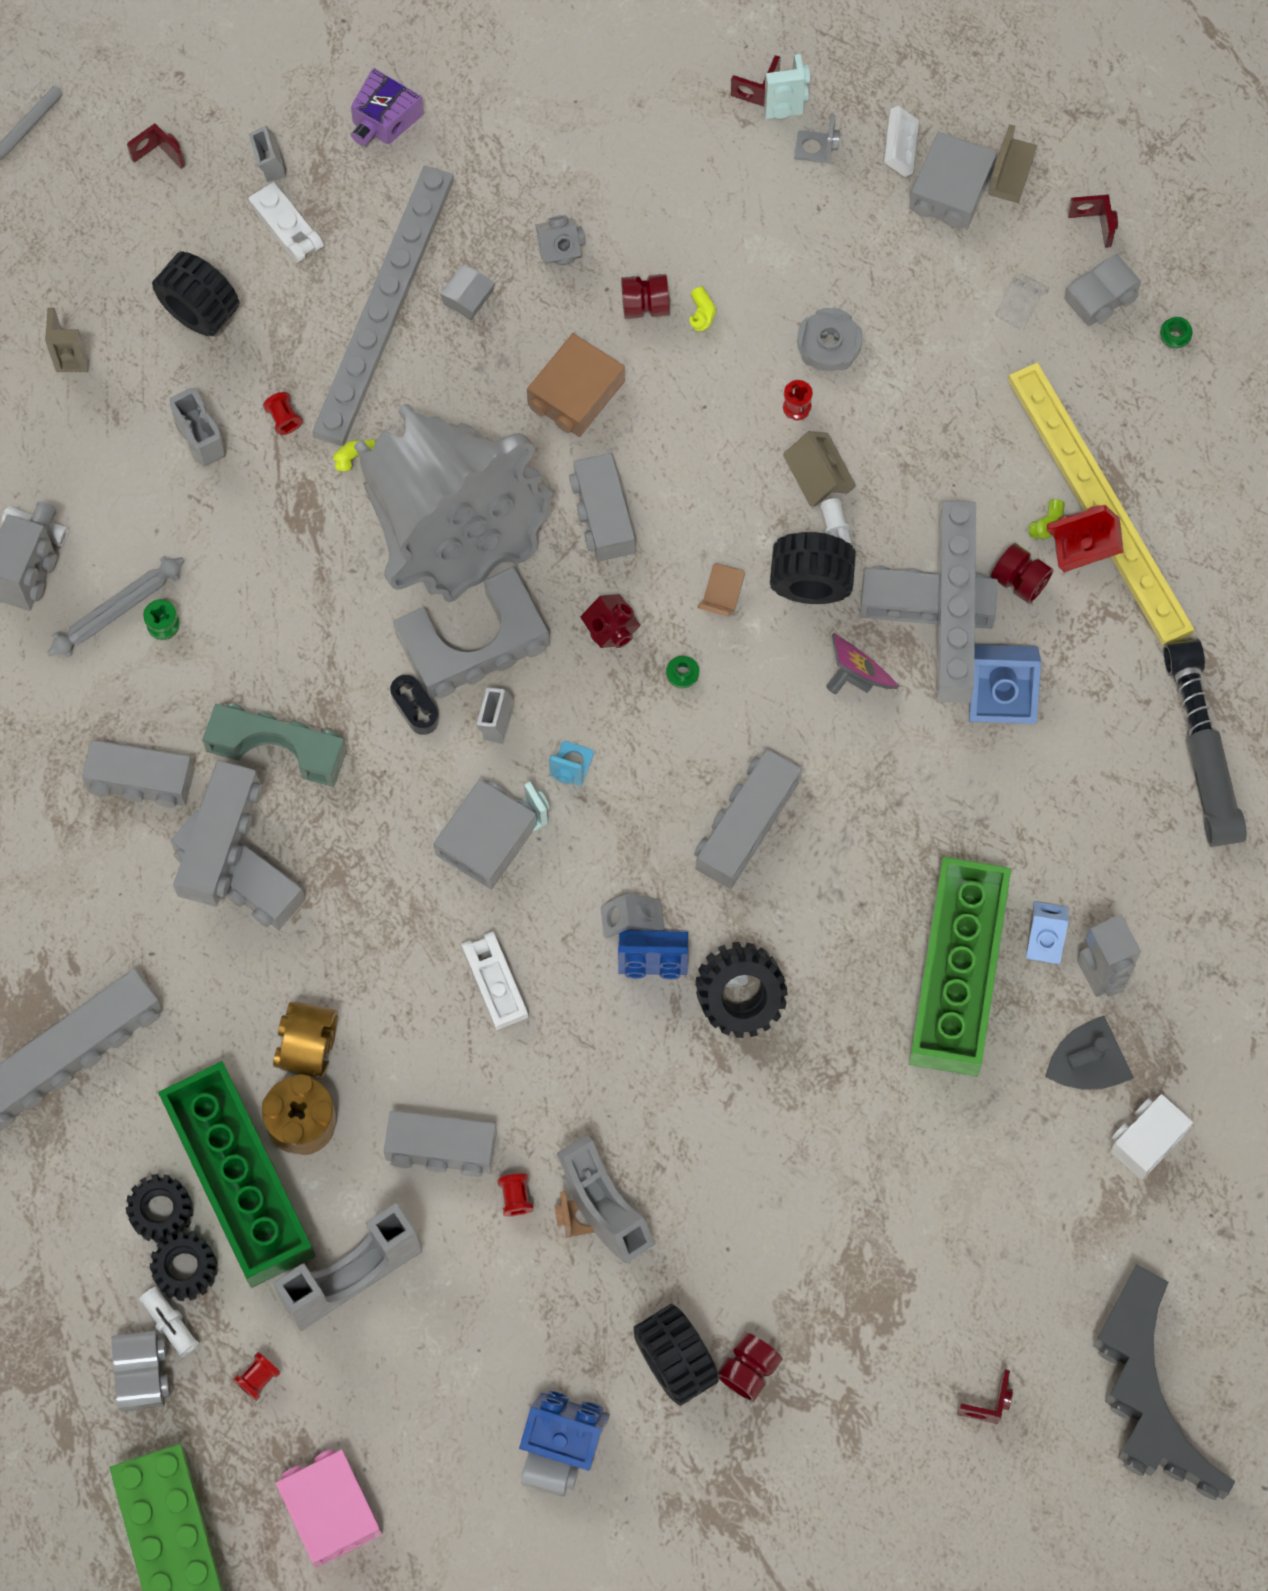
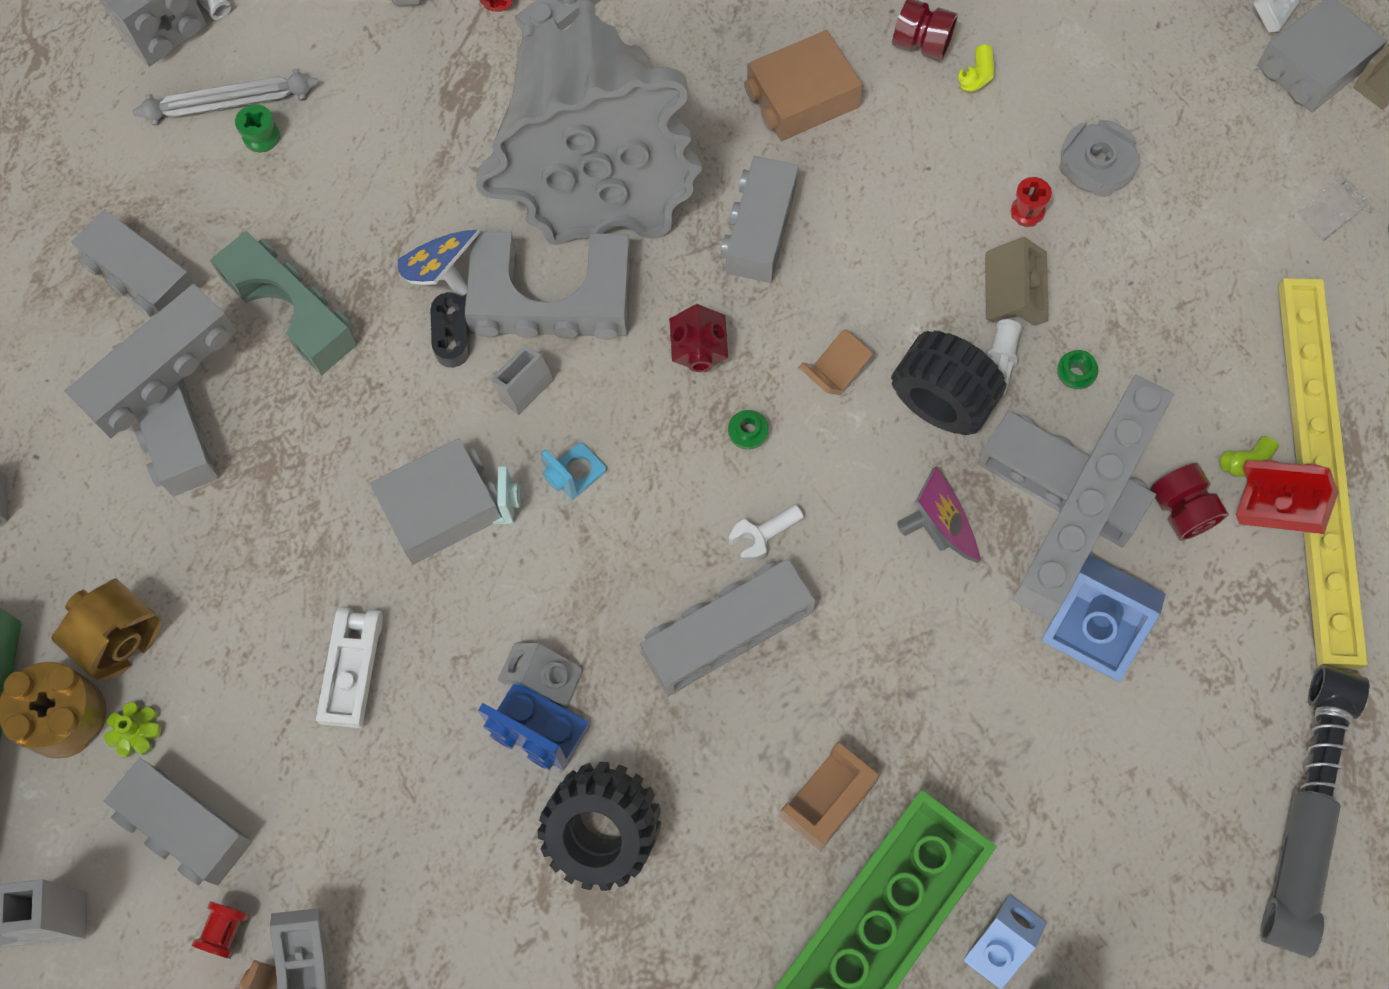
camera: 30 degrees right, 0 degrees up
none -> lime plant [104,702,161,758]
none -> shield [398,230,480,297]
none -> white bar [729,505,804,563]
none -> medium nougat panel [779,742,880,851]
none -> green plate [1057,350,1098,389]

